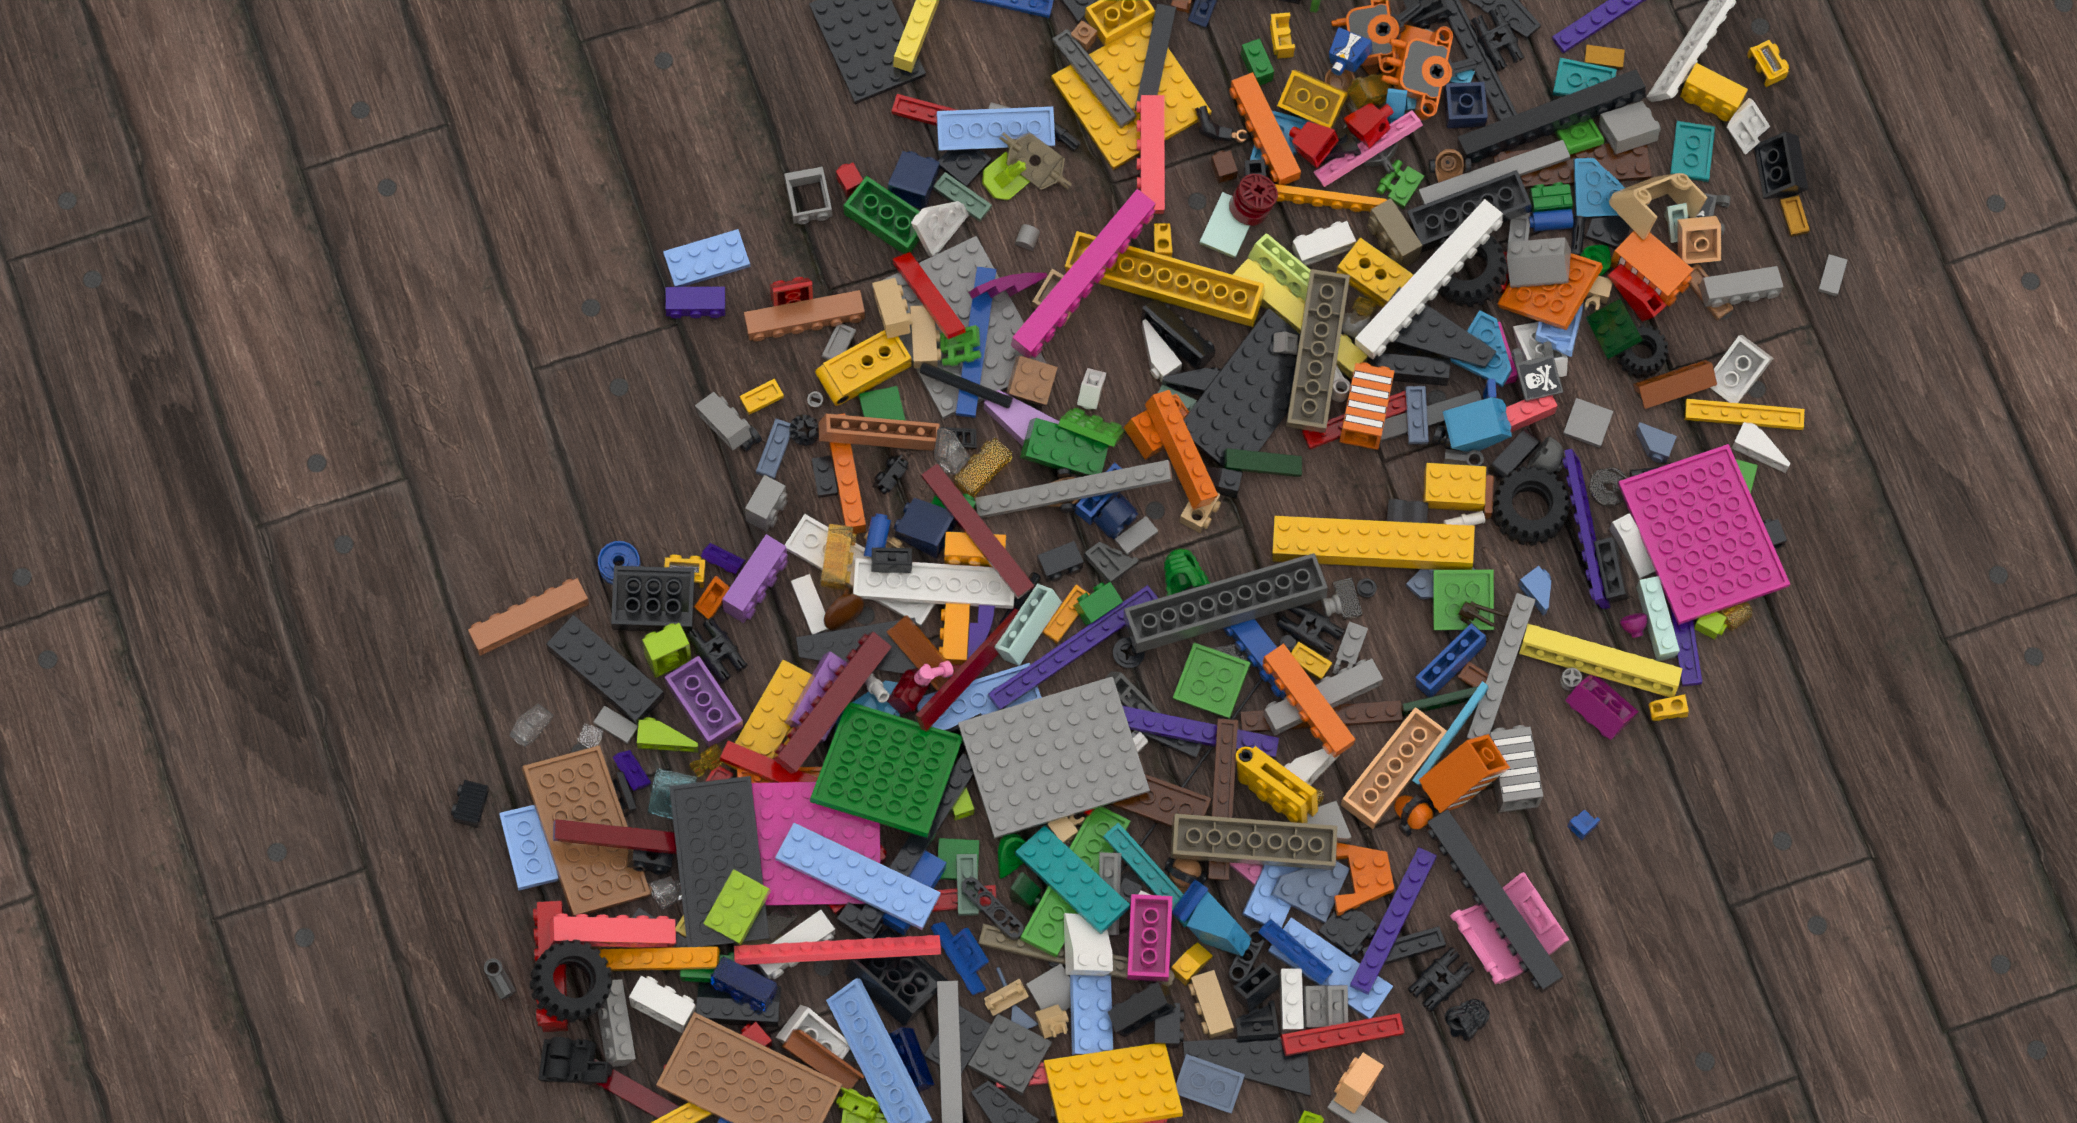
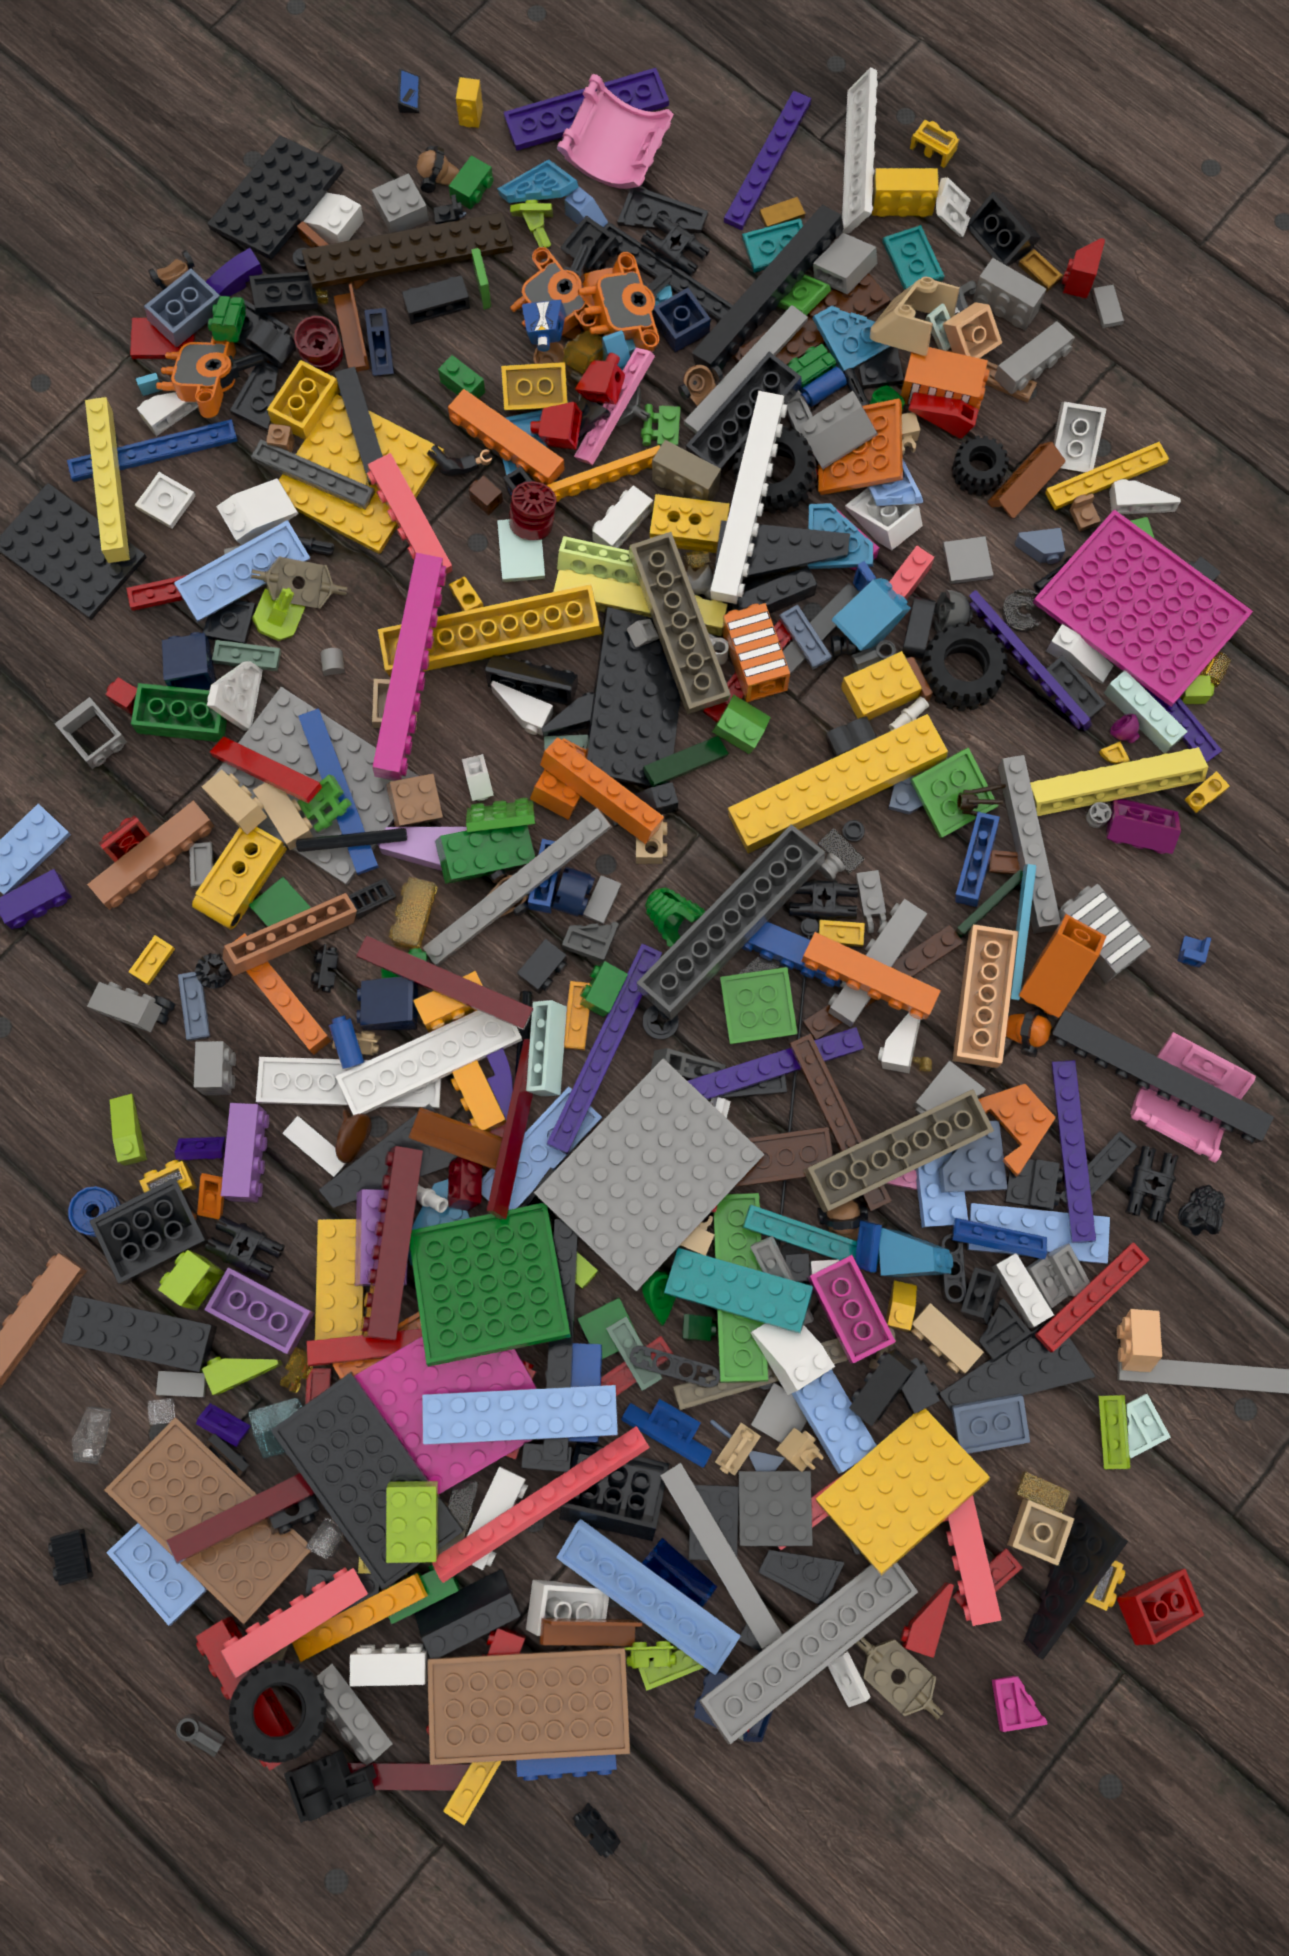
camera: 25 degrees left, 5 degrees up
clear blue brick [711,956,777,1011] -> none
light grey hinge [807,391,824,408] -> none
black plate [812,455,838,498] -> none
clear yellow brick [821,524,857,590] -> none
black slope [871,547,912,573] -> none
bright pink leg [914,661,953,686] -> none
clear slope [934,427,970,475] -> none
magenta slope [968,273,1048,299] -> none
yellow hinge [1236,746,1318,823] -> none
yellow window [1270,12,1295,59] -> none
flag [1511,341,1563,401] -> none
medium blue slope [1518,566,1551,616] -> none
dark green plate [1586,299,1643,359] -> none
none -> lime slope [110,1094,147,1166]
none -> white plate [135,472,196,529]
none -> white slope [216,479,299,545]
none -> bright green slope [712,695,770,754]
none -> light grey brick [973,258,1046,331]
none -> red slope [1062,238,1105,299]
none -> medium nougat bracket [1069,494,1101,532]
none -> yellow tile [1099,742,1130,764]

